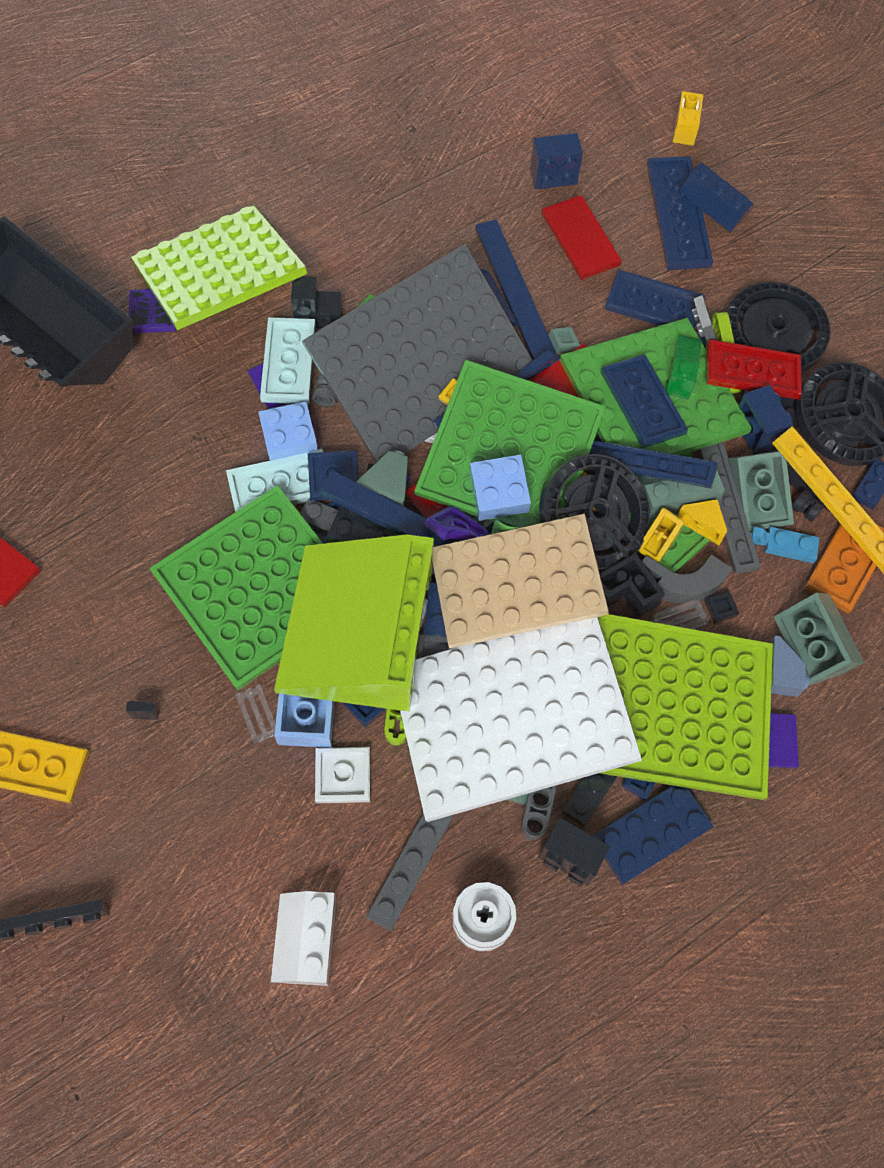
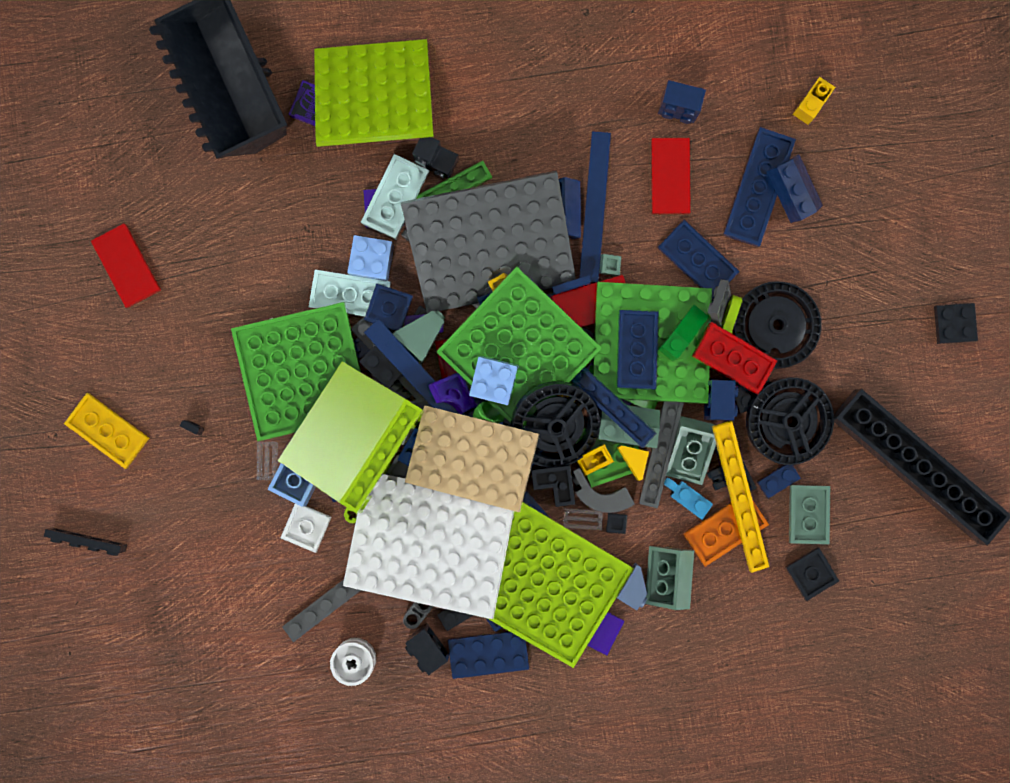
camera: 30 degrees right, 20 degrees up
white slope [271,891,337,986] -> none

